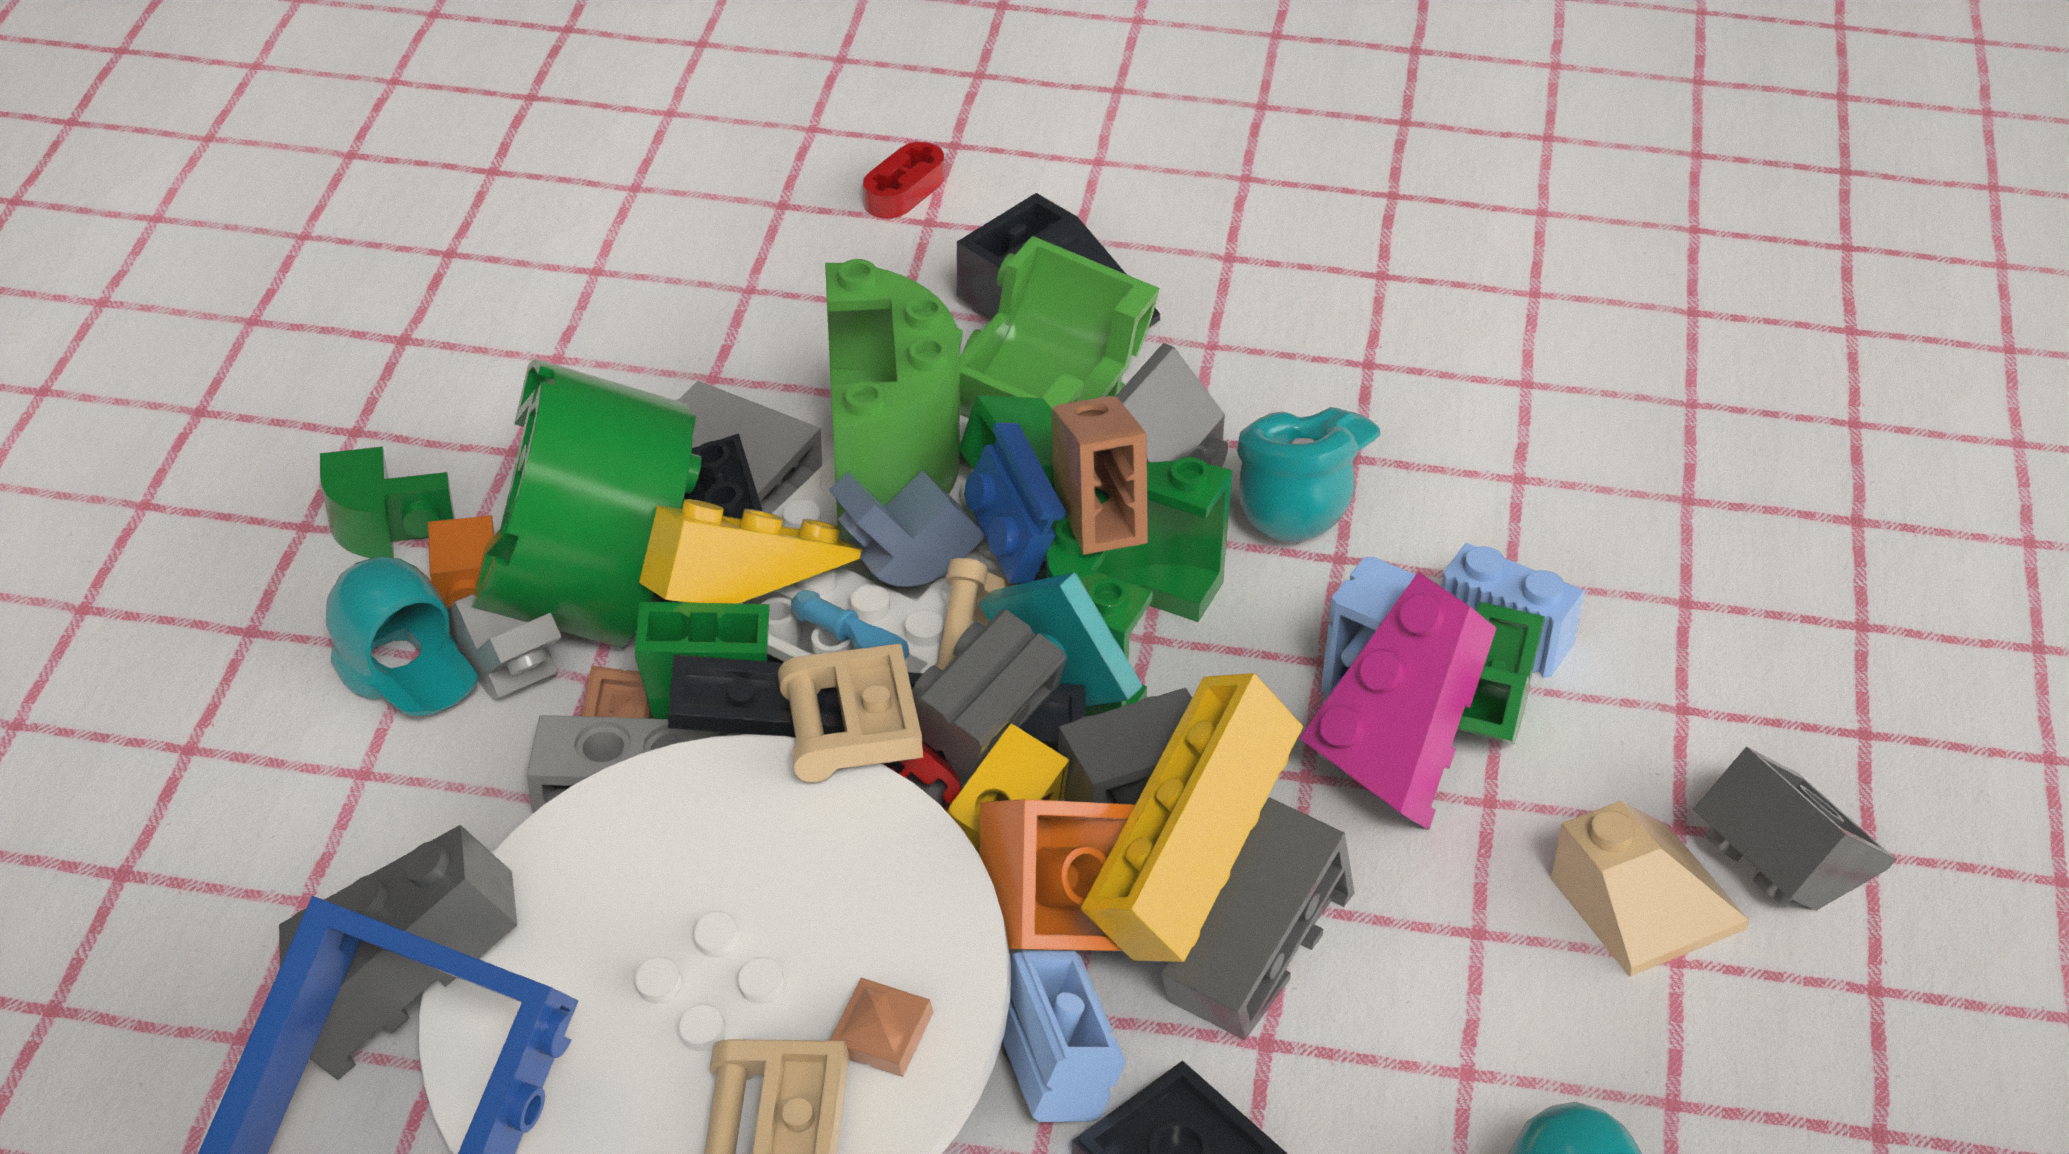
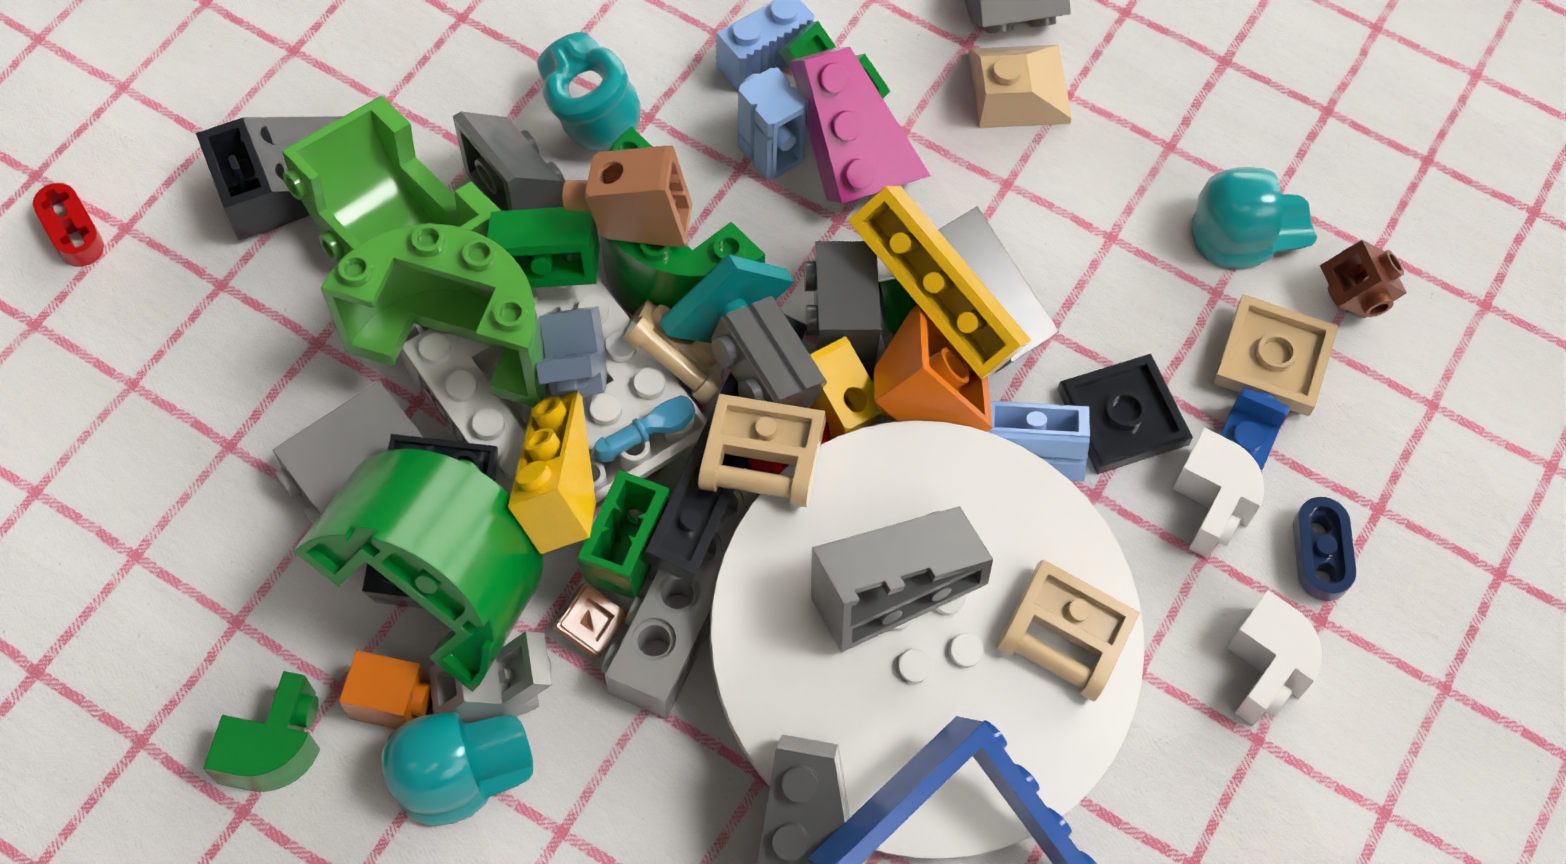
camera: 70 degrees left, 20 degrees up
nougat tile [830,977,934,1077] -> none
blue plate [964,422,1066,583] -> none
none -> wedge [811,506,993,653]

